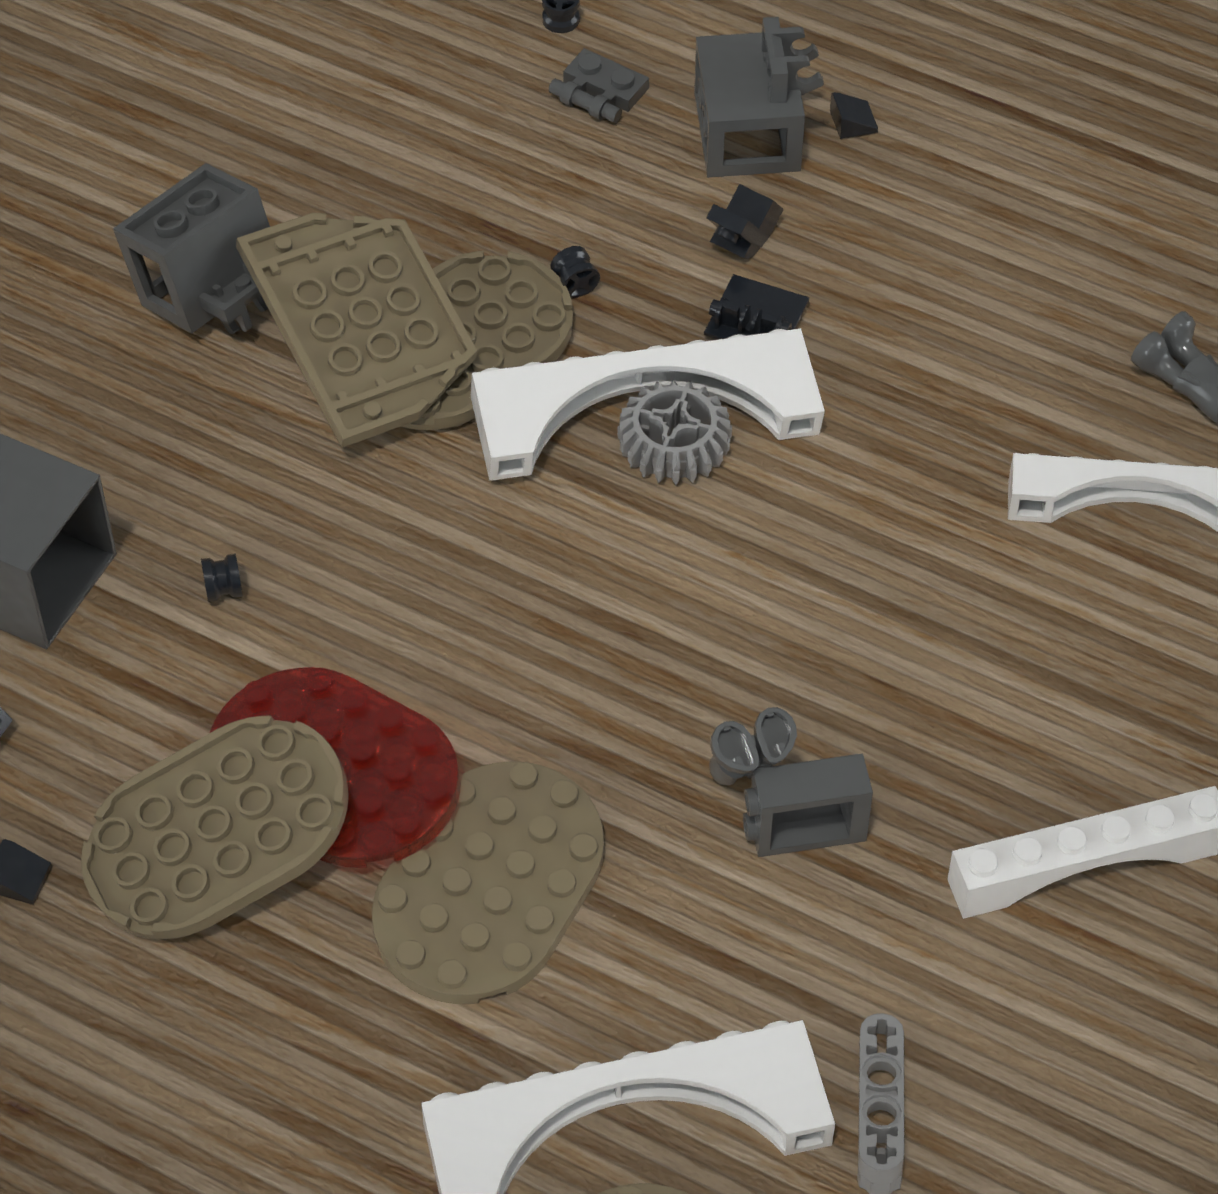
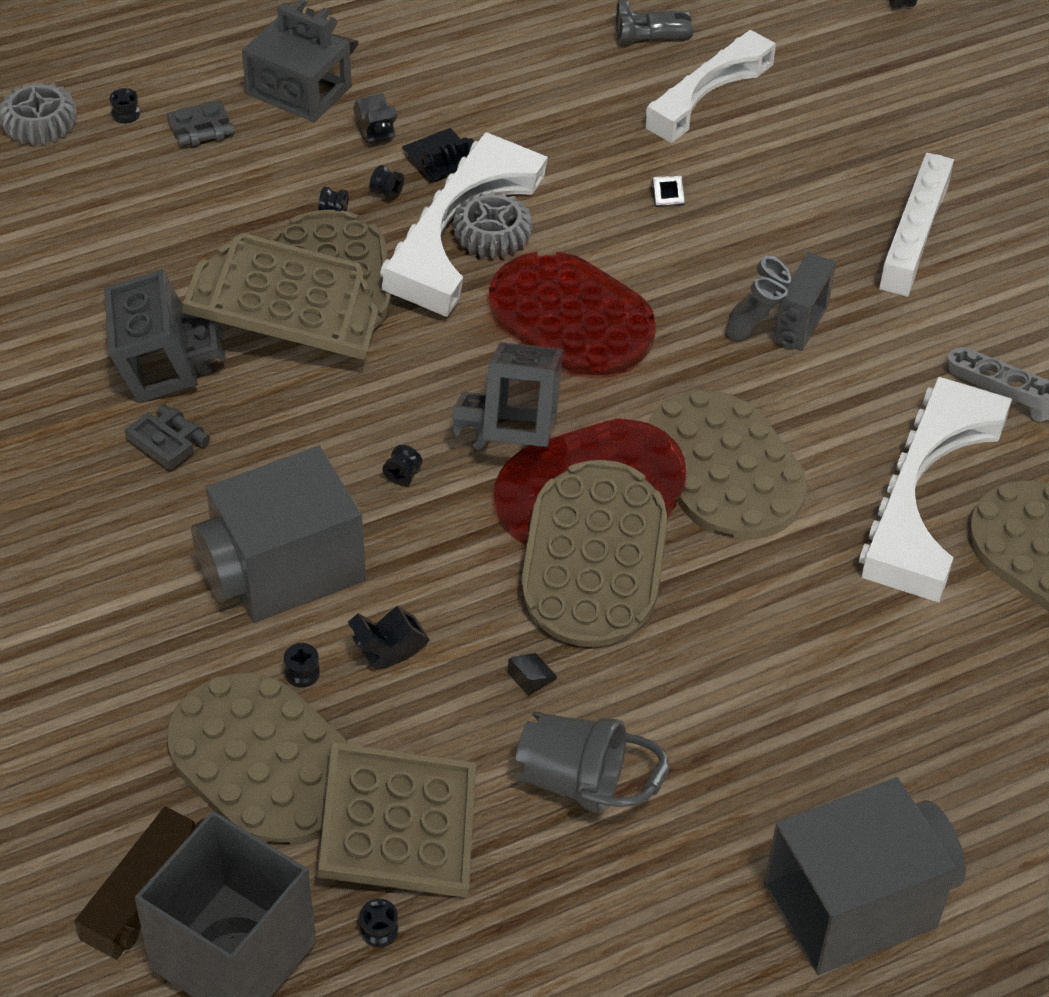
camera: 55 degrees left, 5 degrees down
none -> dark grey plate [125,404,210,470]
none -> black wheel [369,165,404,200]
none -> dark grey piece [453,342,563,450]
none -> clear red plate [489,252,656,375]
none -> slope [651,175,685,206]

